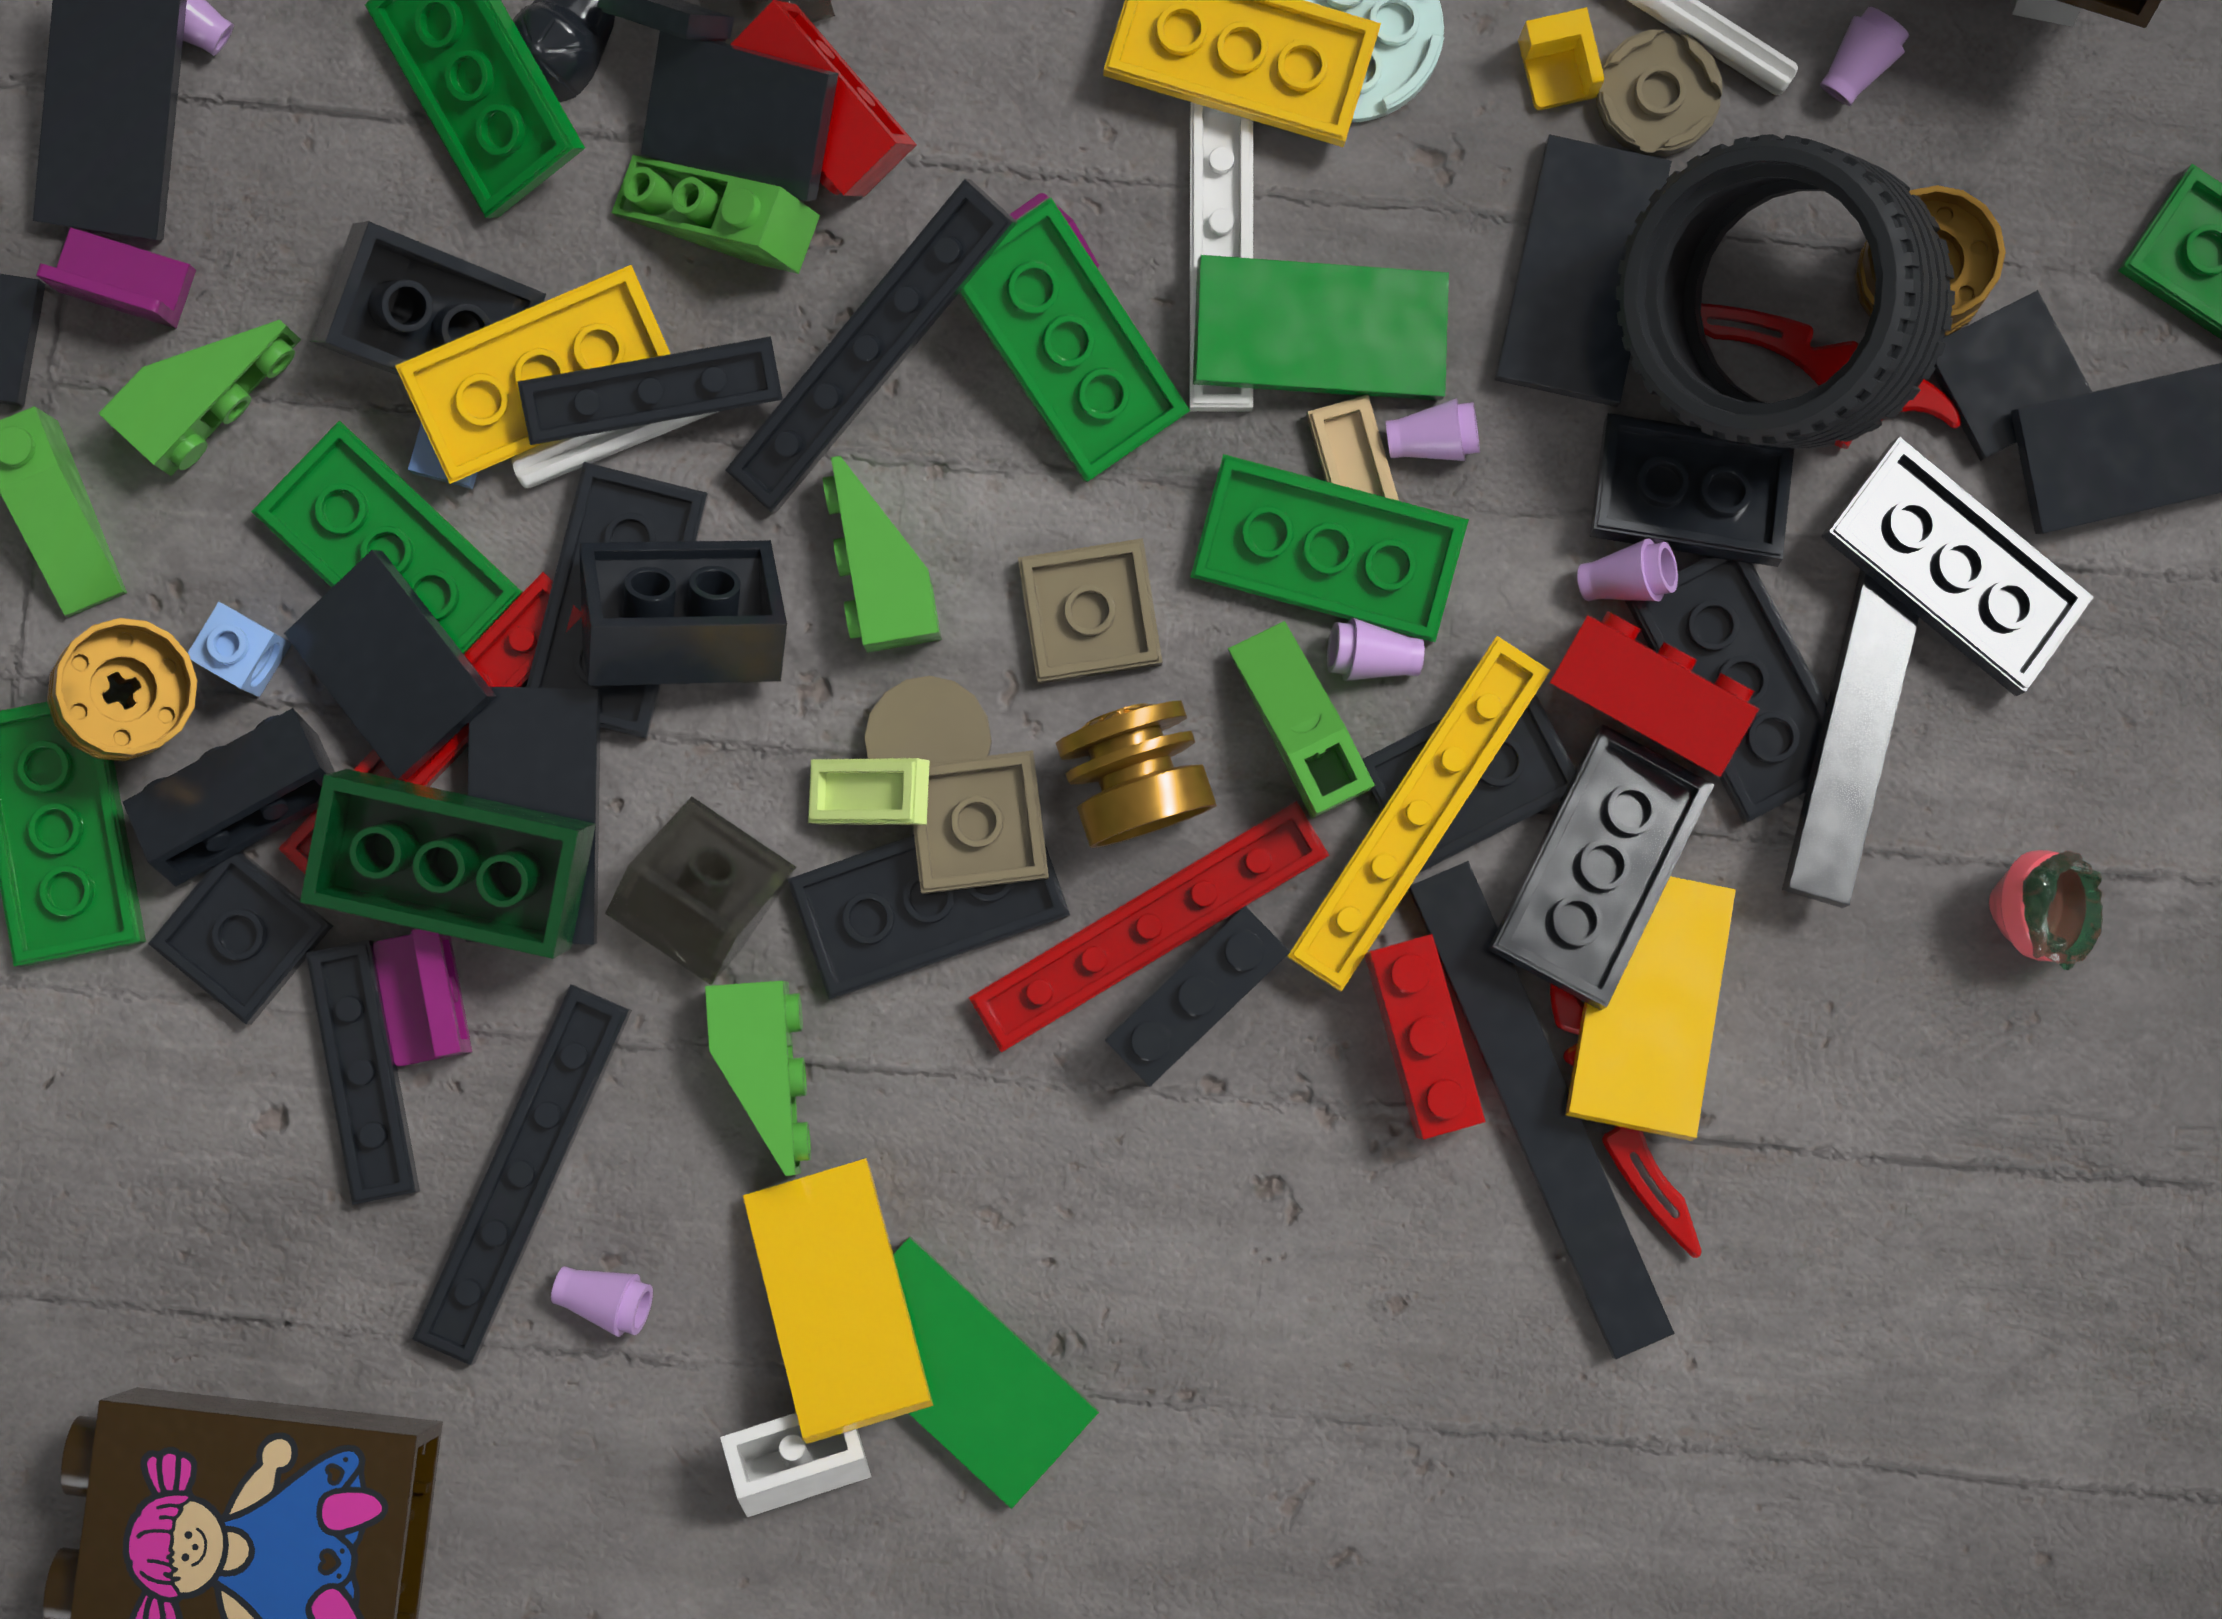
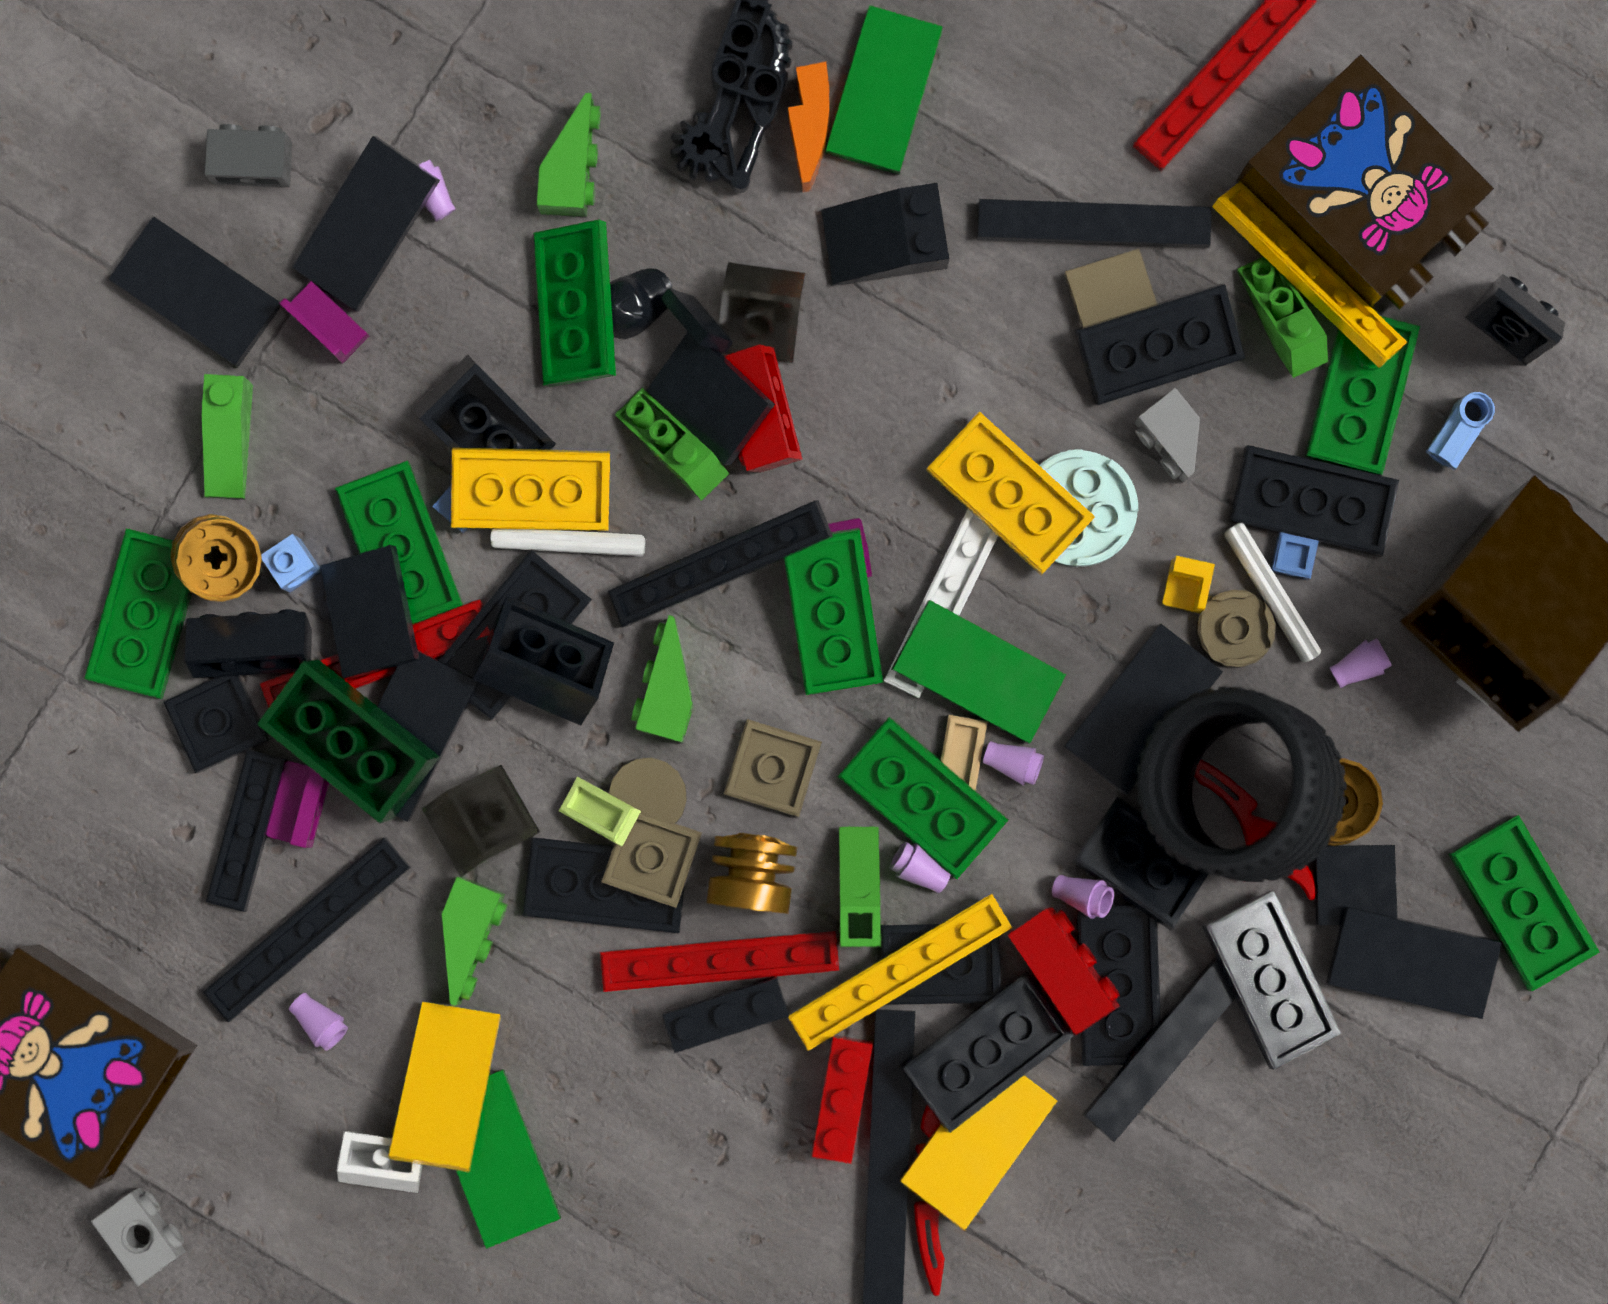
camera: 30 degrees right, 0 degrees up
bright green slope [98,319,302,476] -> none
black tile [518,336,783,445] -> none
hair [1989,850,2103,970] -> none

